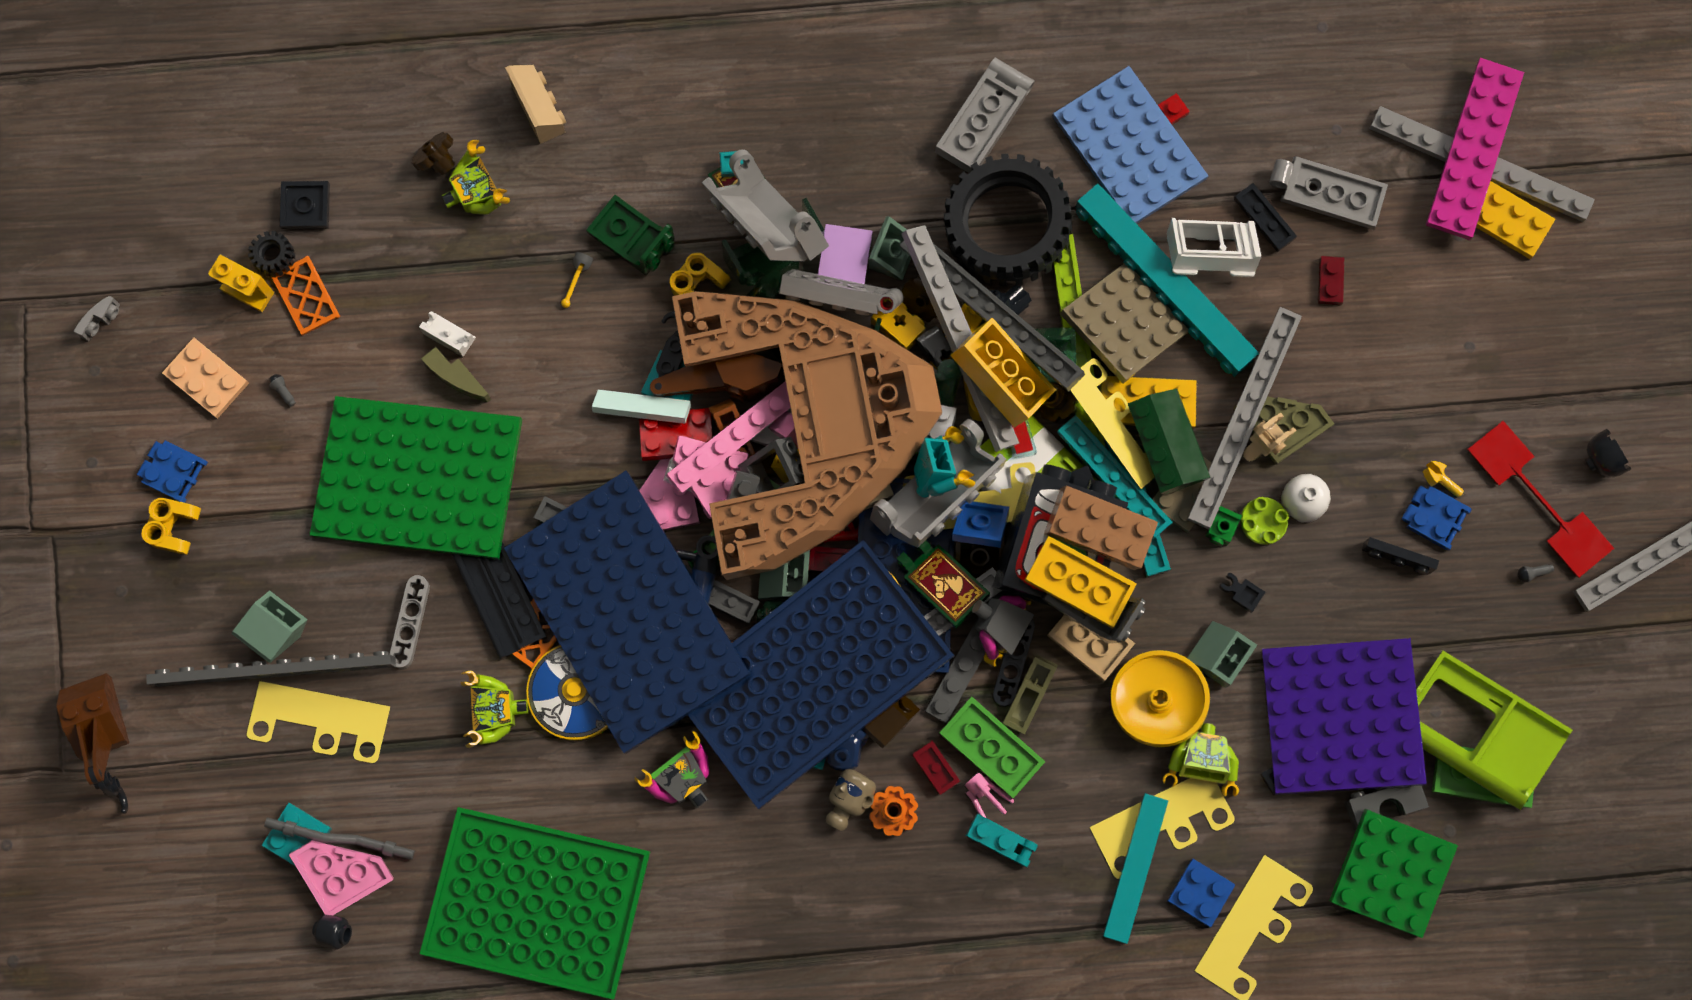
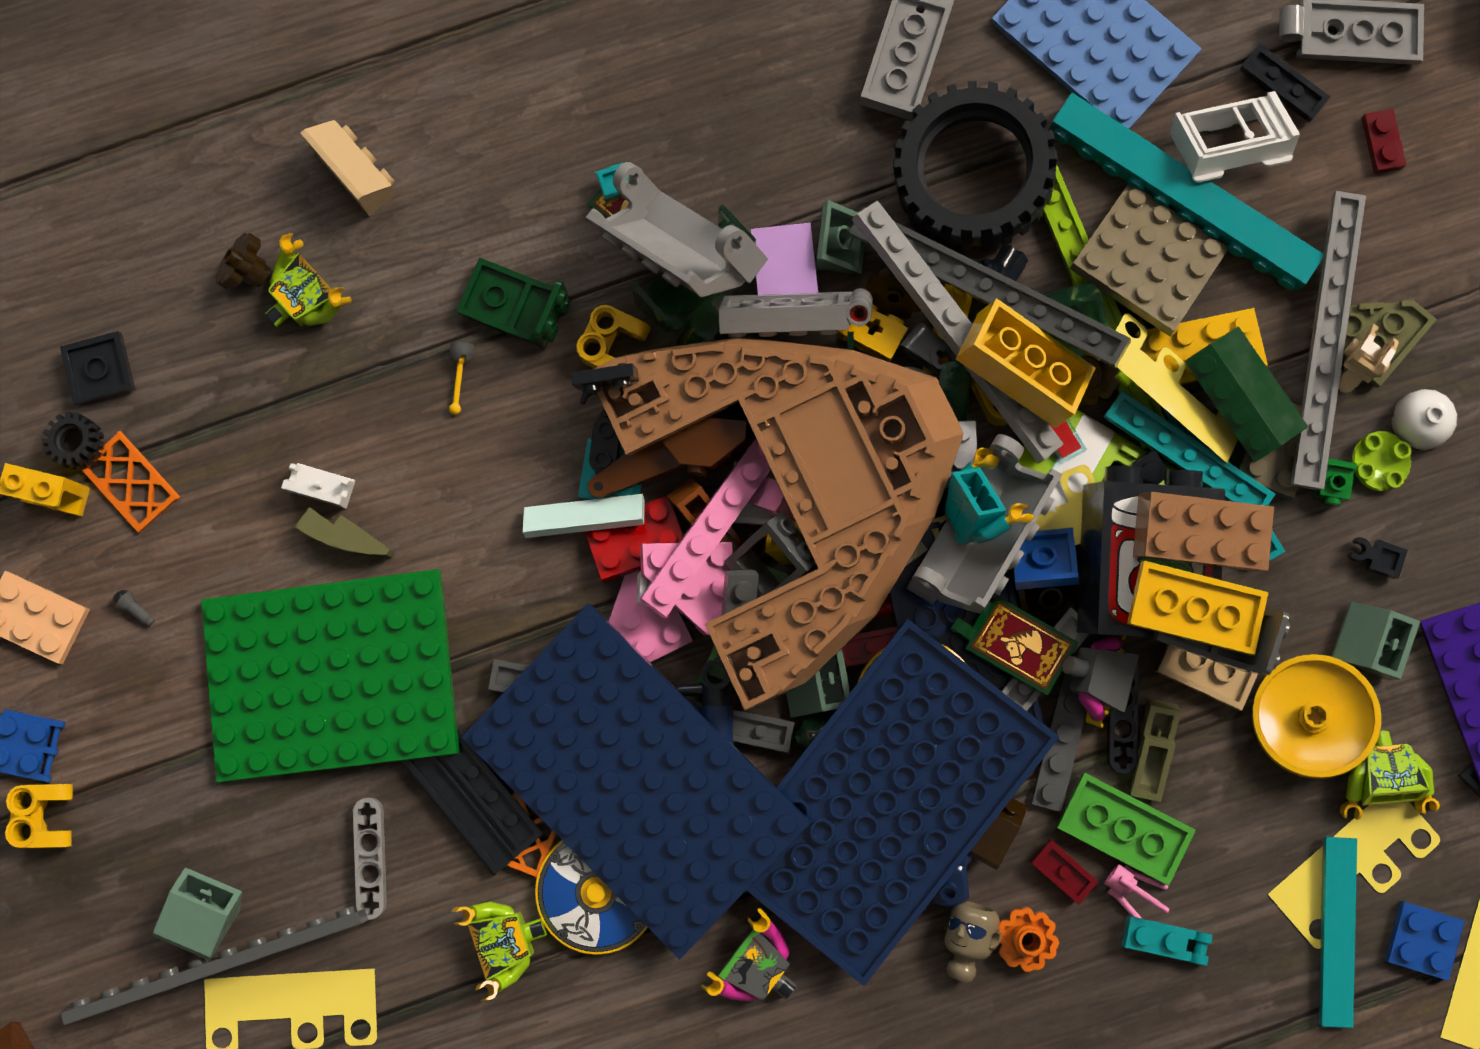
camera: 10 degrees left, 5 degrees up
none -> black plate [571,363,639,394]

